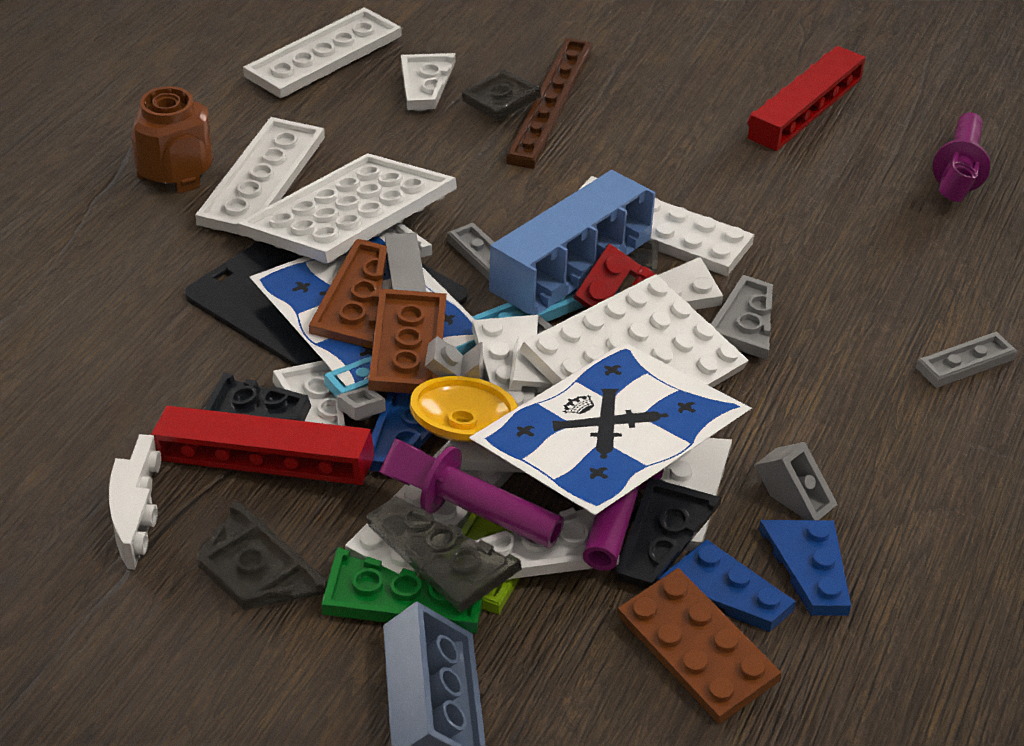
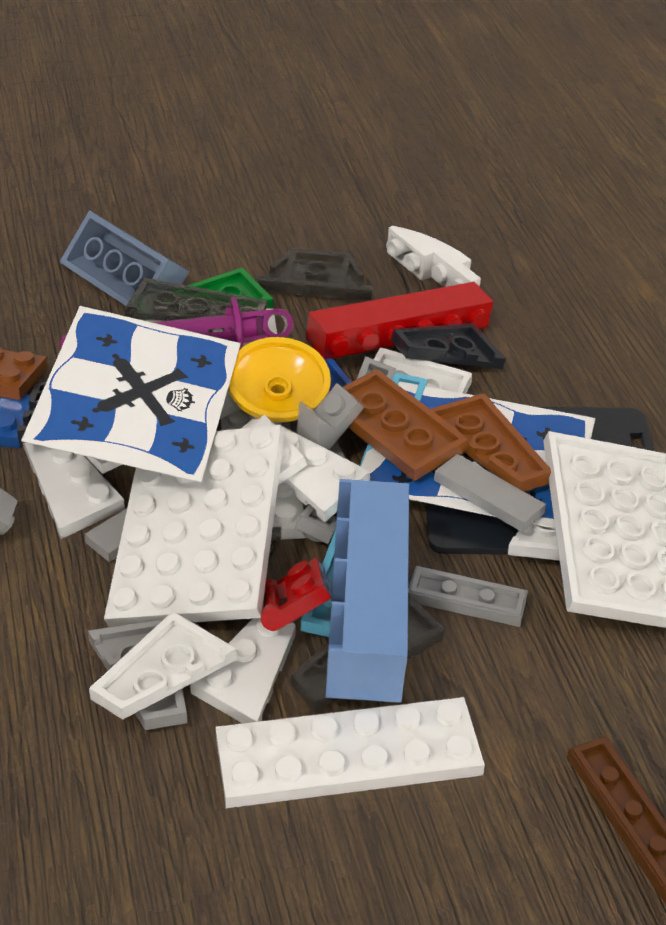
camera: 140 degrees right, 0 degrees up
none -> white wing [89,611,237,720]

